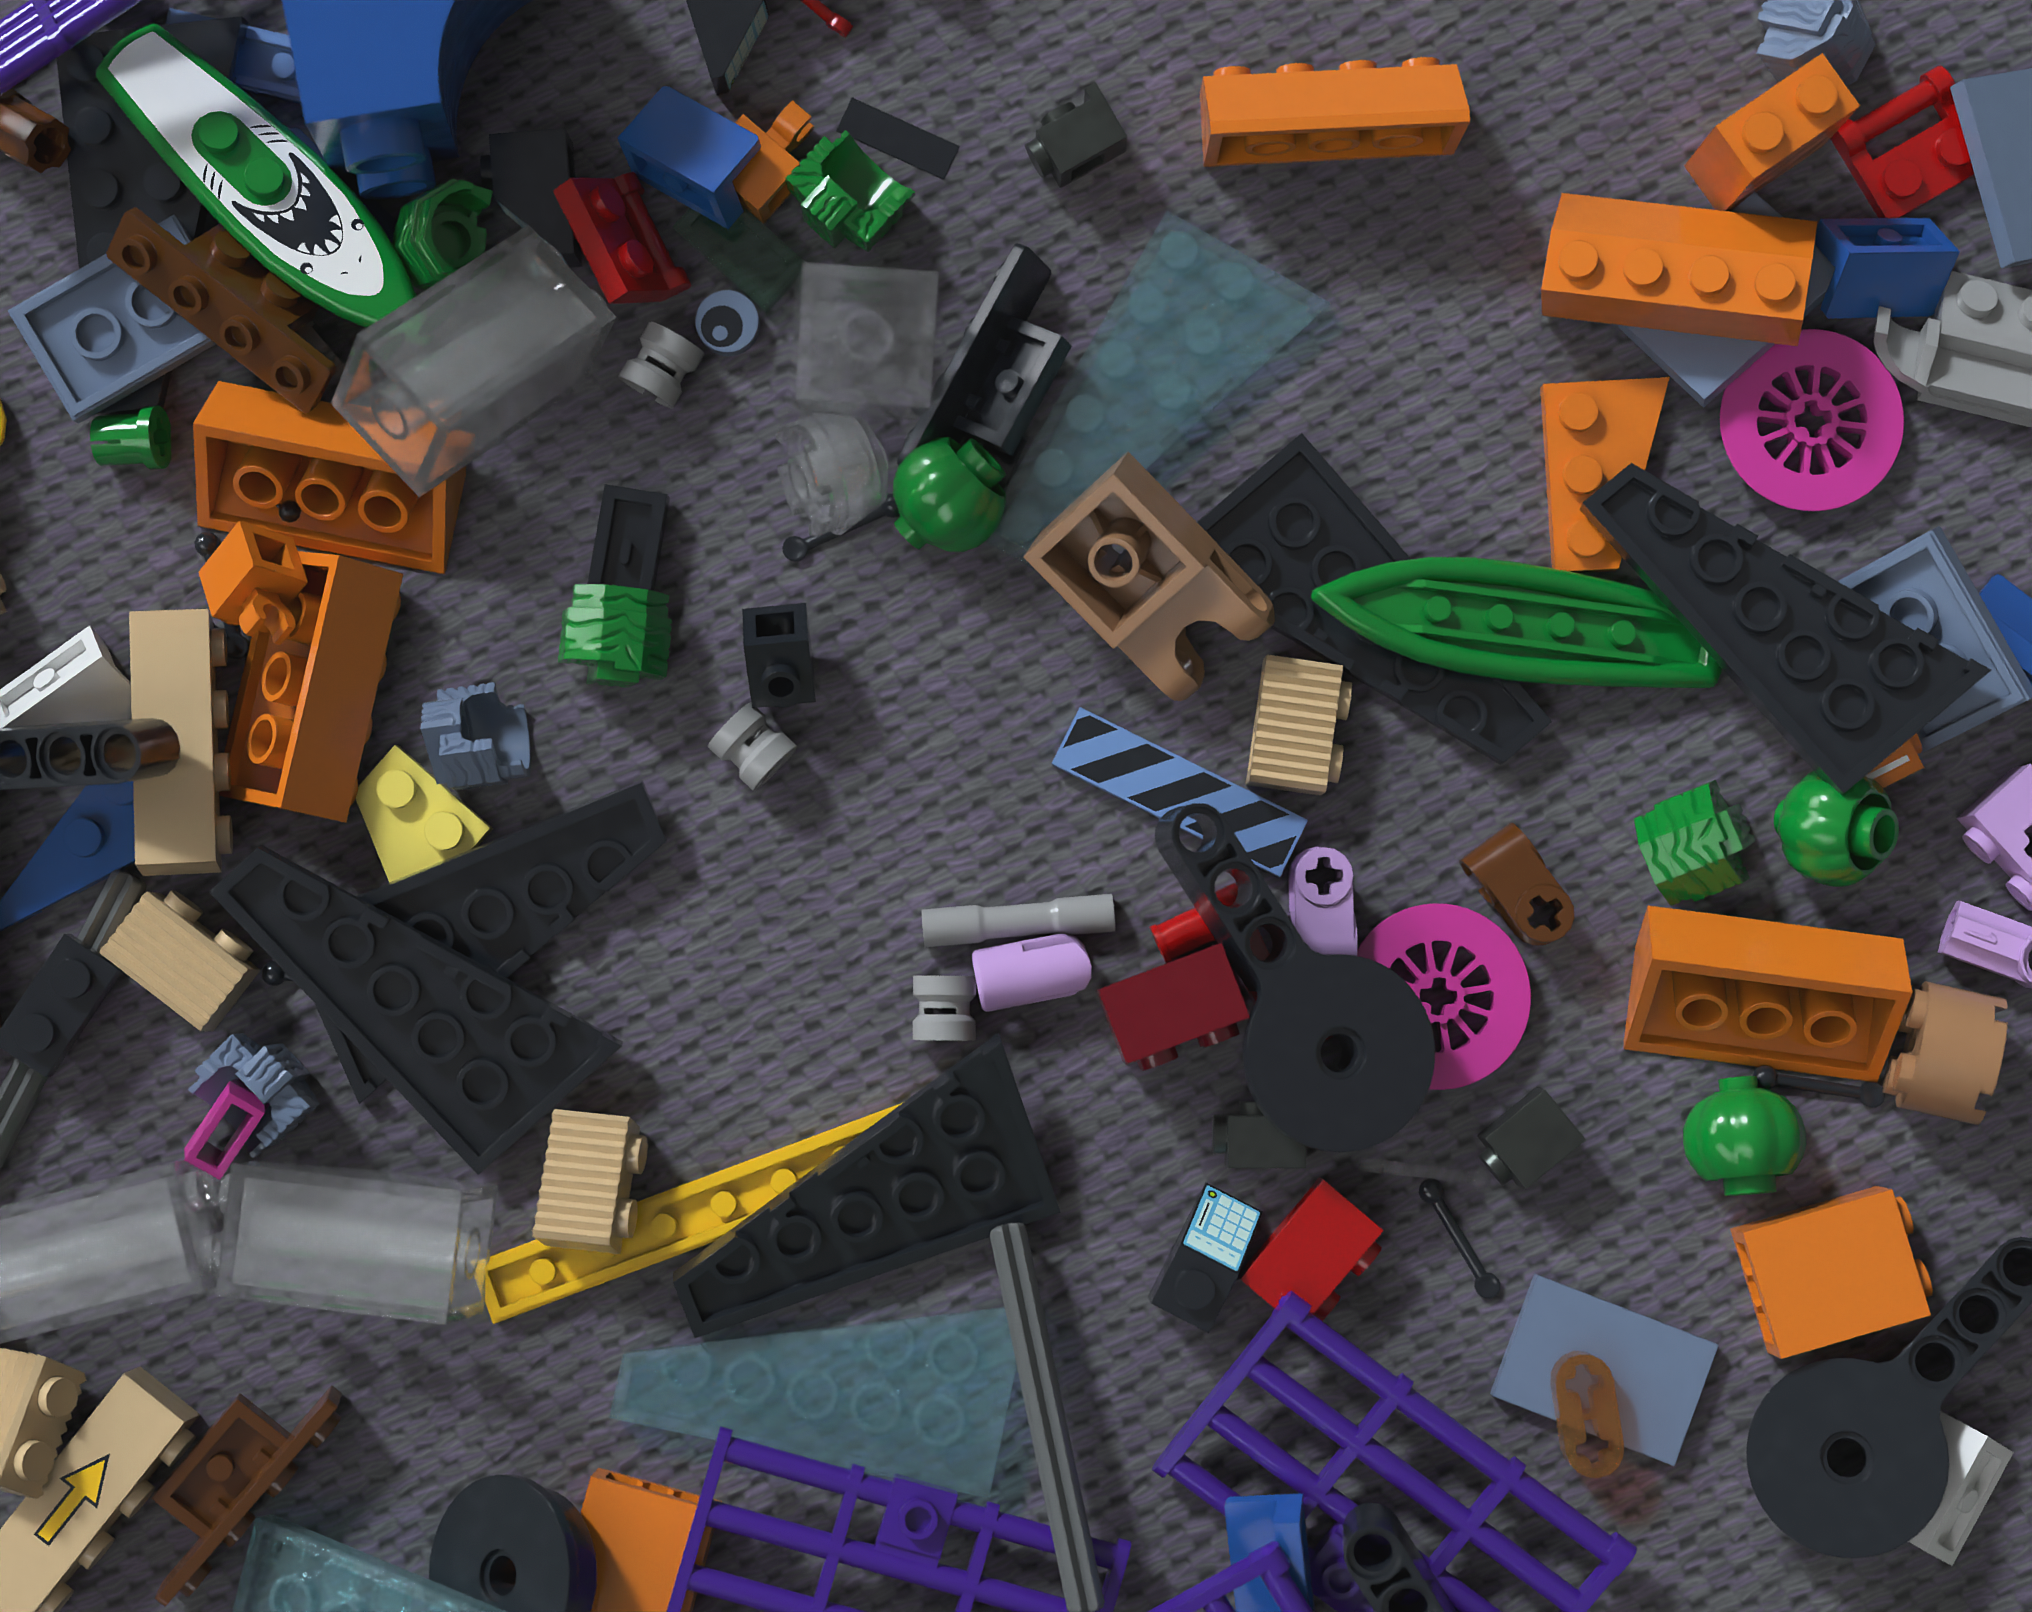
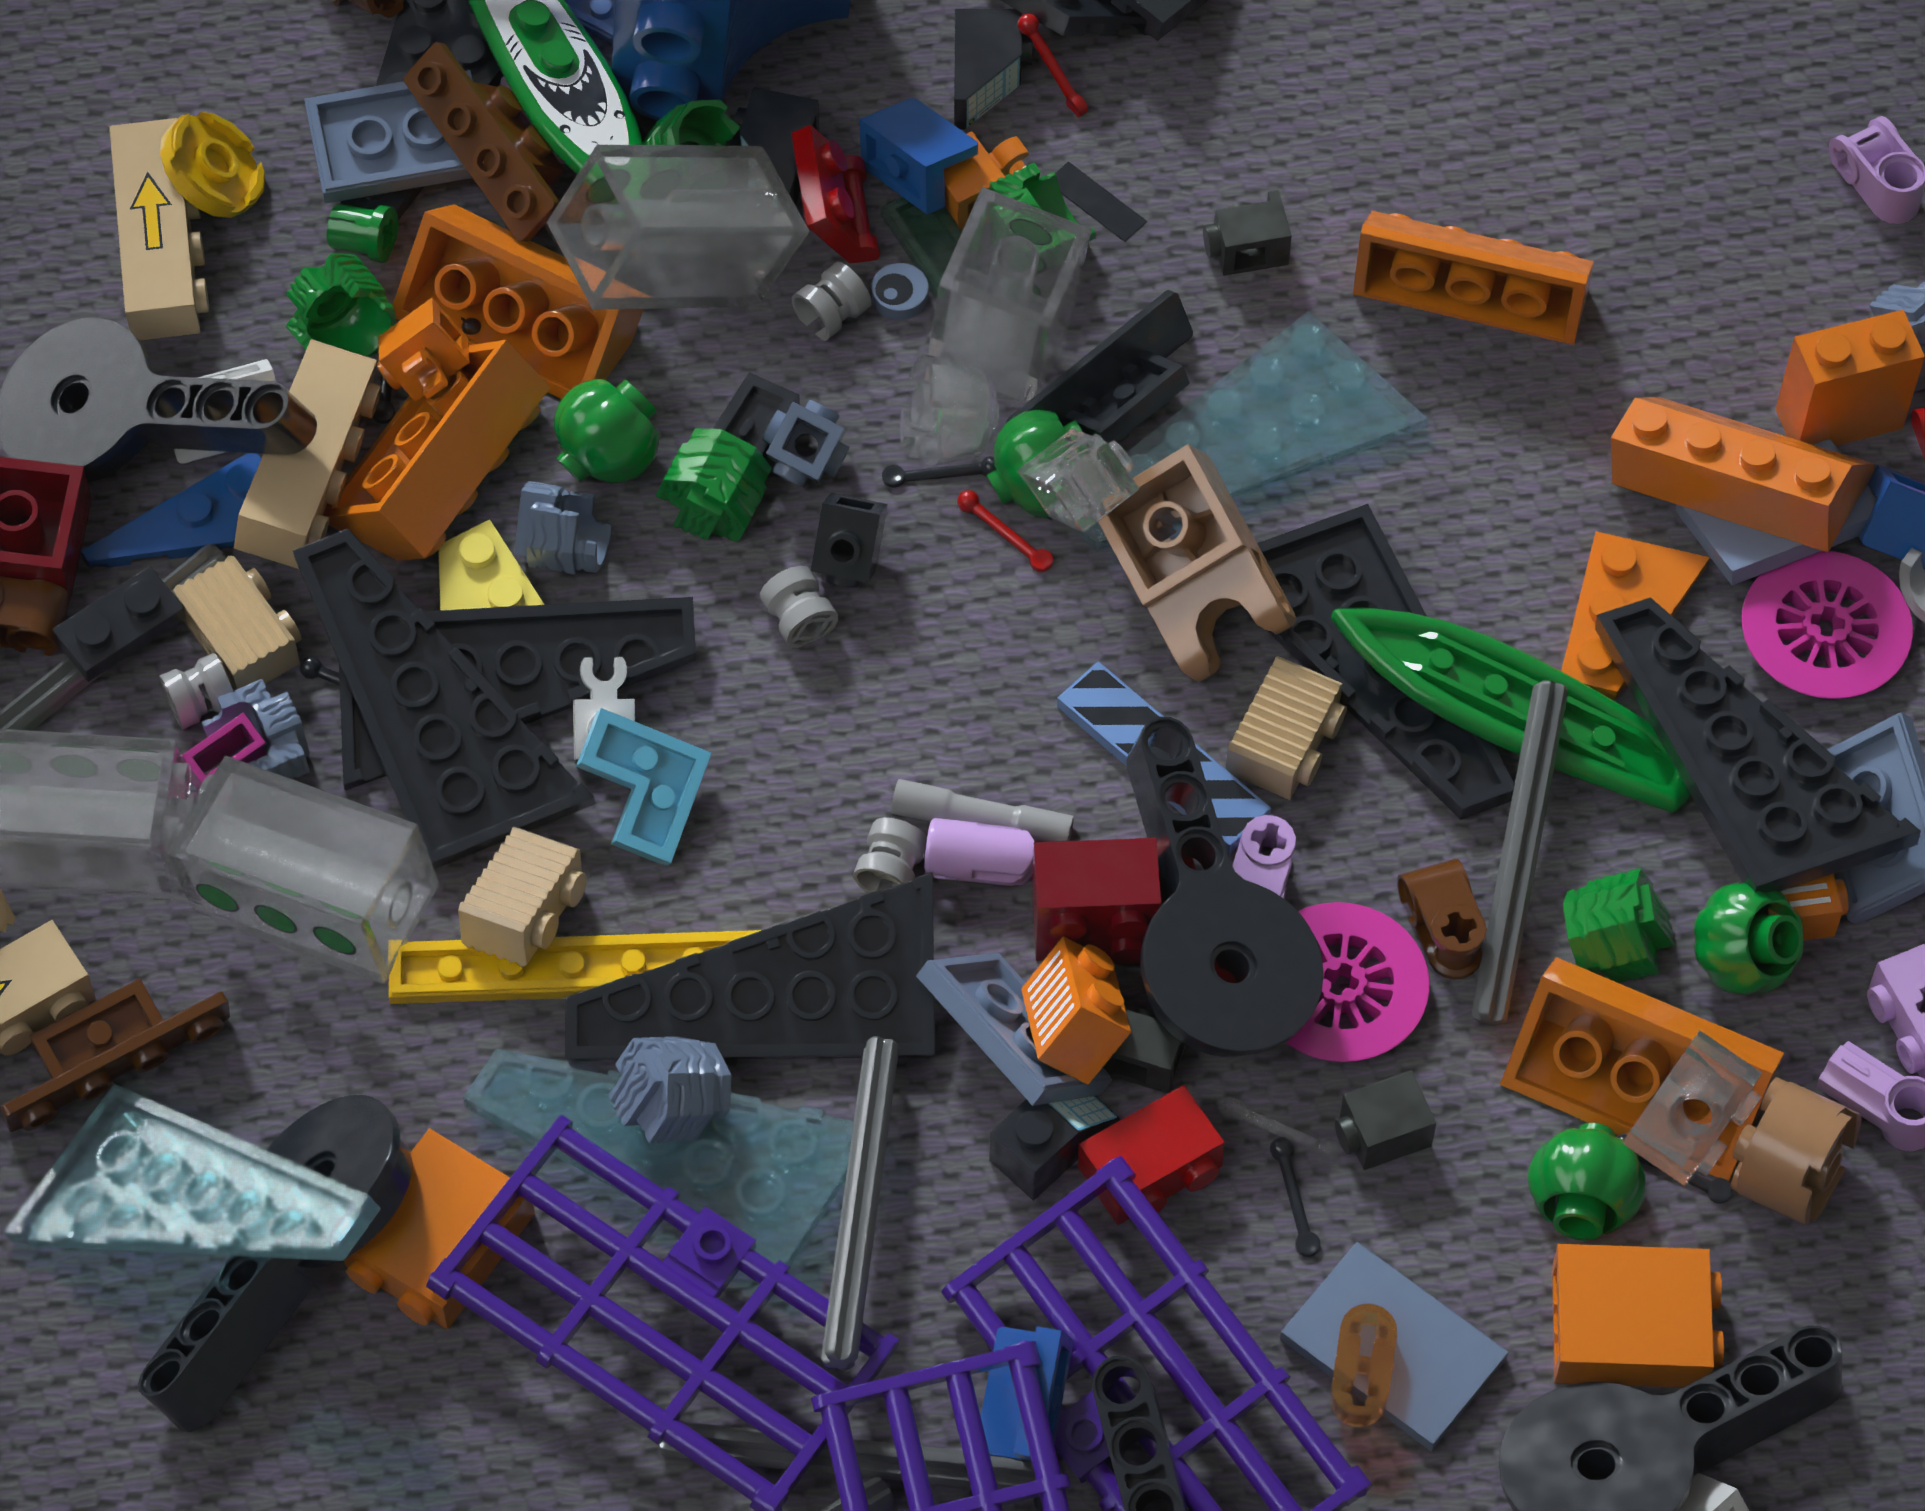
camera: 15 degrees right, 25 degrees down
none -> light grey wheel [159,653,234,730]
none -> green hair [285,253,397,358]
none -> green plant [554,379,659,484]
none -> white plate [573,657,635,760]
none -> medium azure plate [576,708,711,865]
none -> sand blue hair [609,1037,732,1143]
none -> sand blue brick [762,400,850,488]
none -> sand blue tile [916,953,1112,1106]
none -> red hinge [957,490,1053,572]
none -> clear brick [1017,428,1139,532]
none -> orange brick [1021,936,1131,1085]
none -> dark grey axle [1472,680,1568,1025]
none -> clear brick [1622,1030,1762,1186]

